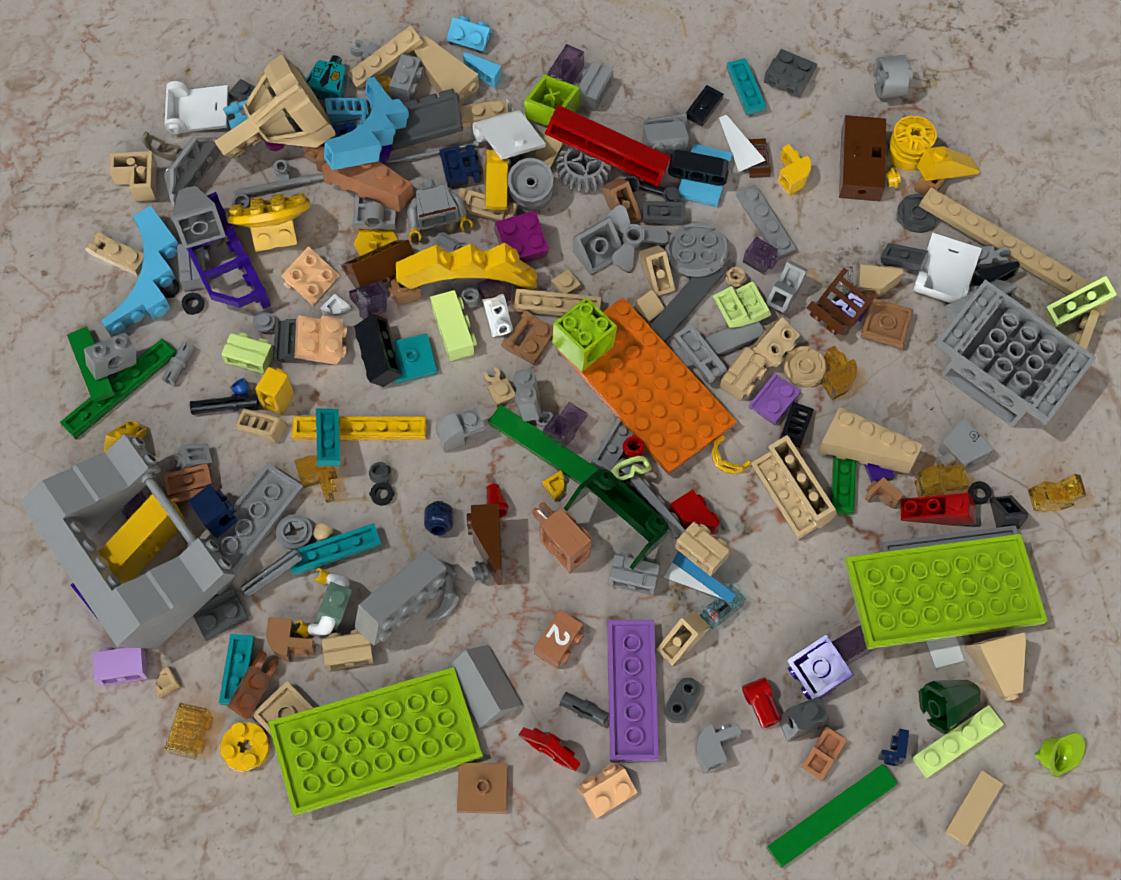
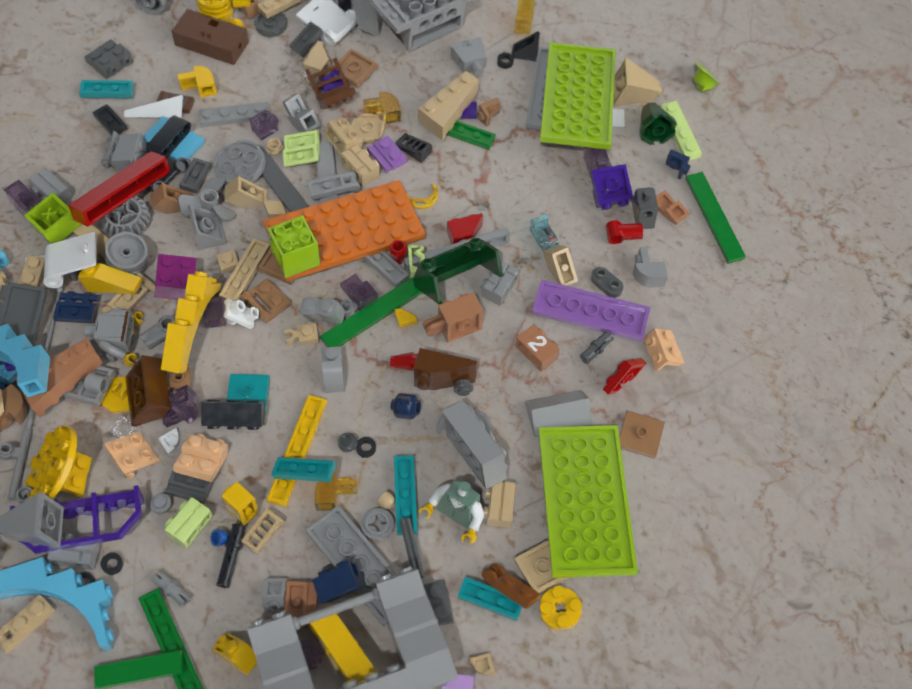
camera: 75 degrees left, 5 degrees down
light grey brick [84,333,137,380] -> none
clear yellow brick [165,702,213,760] -> none
medium nougat brick [266,617,316,662] -> none
yellowish green brick [430,290,477,361] -> none
light grey plate [461,287,481,308] -> none
dark azure sticker [664,551,736,602] -> none
tan brick [675,522,730,576] -> none
tan brick [751,435,837,539] -> none
red slope [901,493,975,526] -> none
clear yellow brick [914,464,969,497] -> none
tan tile [945,770,1003,846] -> none

